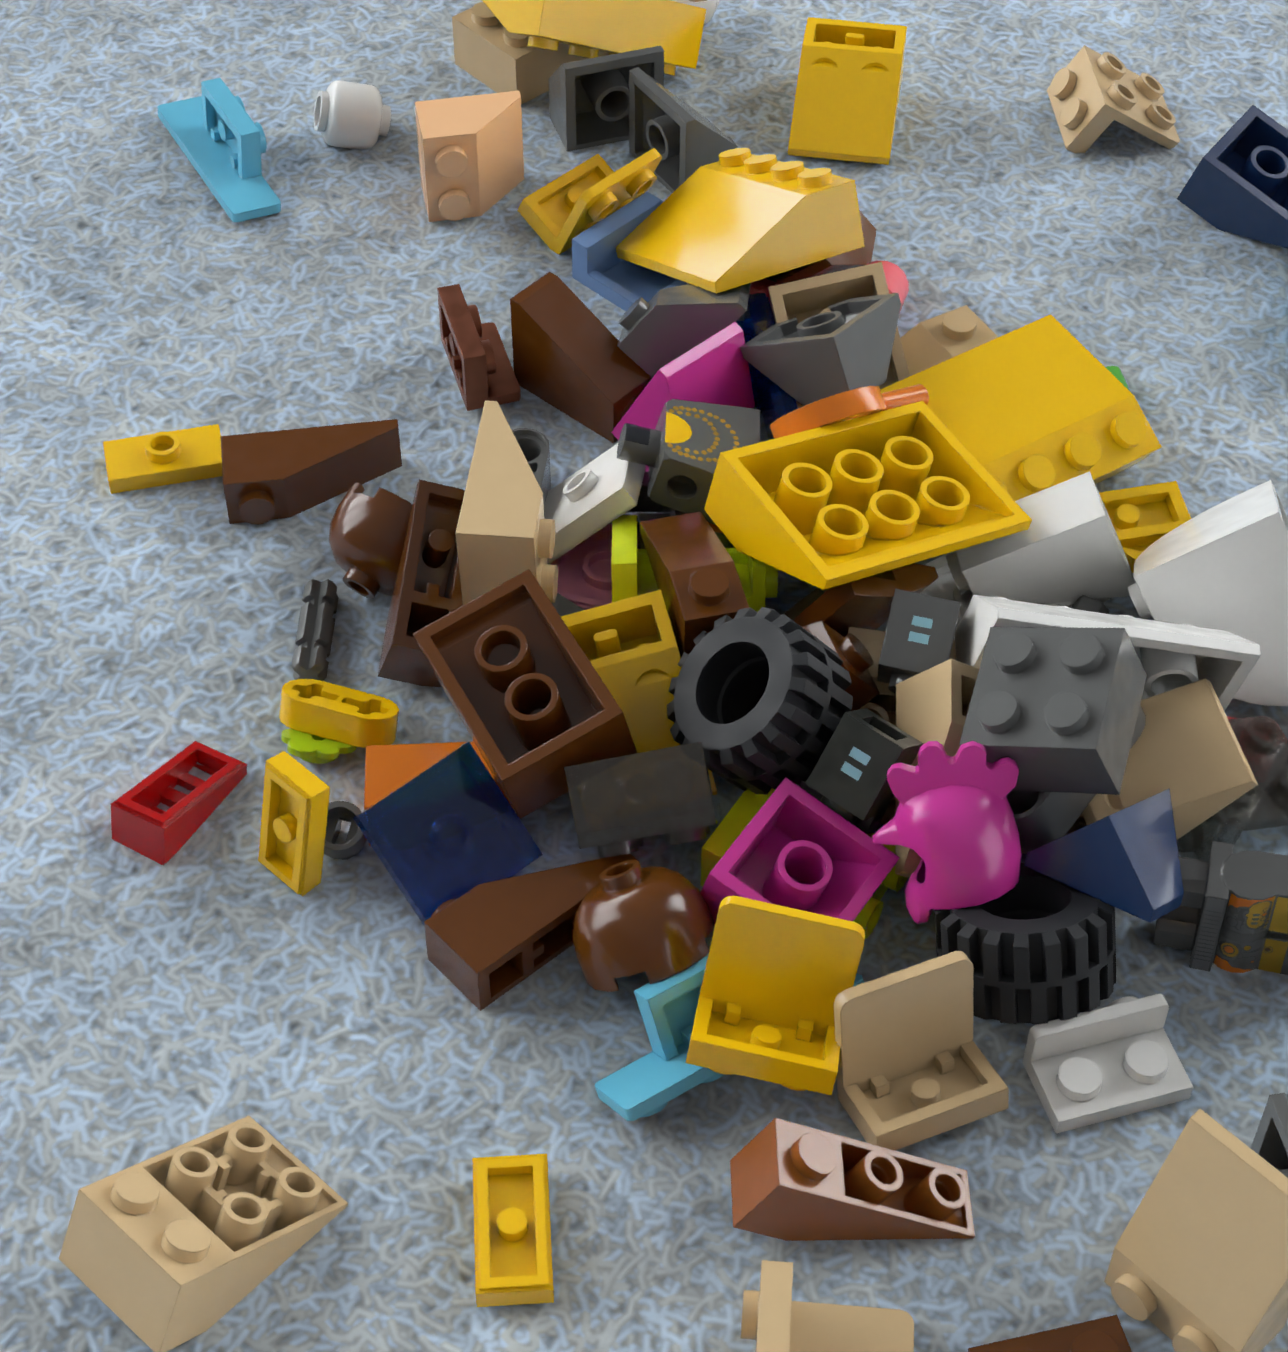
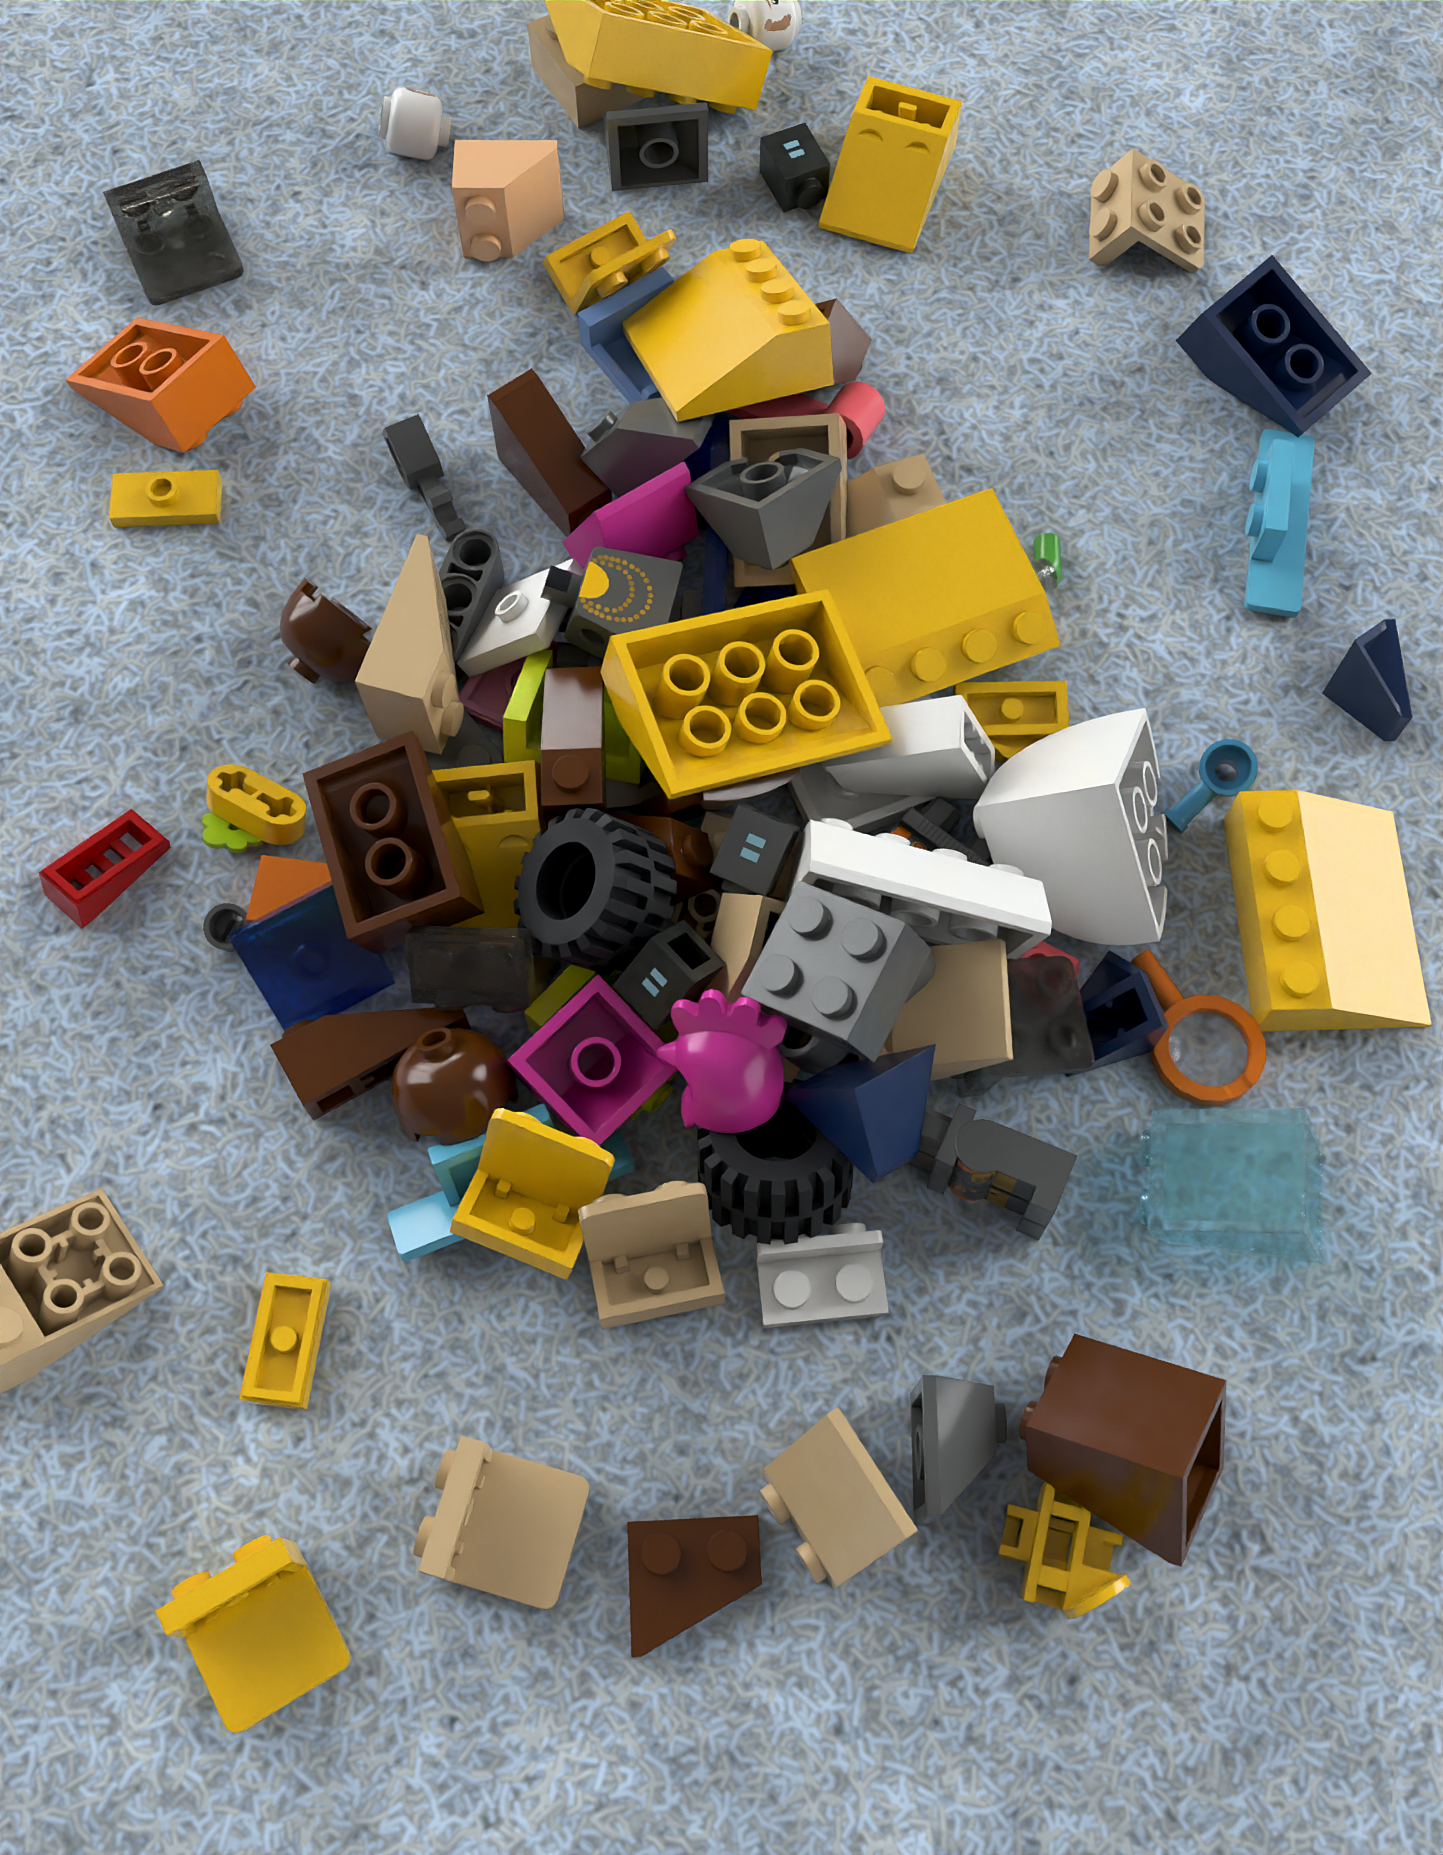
camera: 10 degrees right, 20 degrees up
medium azure bracket [157,78,281,222] -> none
reddish brown slope [220,419,402,525] -> none
yellow plate [258,751,330,896] -> none
dark grey axle [291,579,339,681] -> none
reddish brown slope [378,479,465,687] -> none
copper bracket [437,284,521,411] -> none
dark grey slope [629,67,738,193] -> none
dark orange slope [730,1118,975,1241] -> none
orange piece [770,384,929,439] -> none
none -> orange slope [65,317,256,453]
none -> clear smoke bracket [103,160,244,305]
none -> dark grey piece [382,414,466,539]
none -> pearl dark grey brick [759,123,830,213]

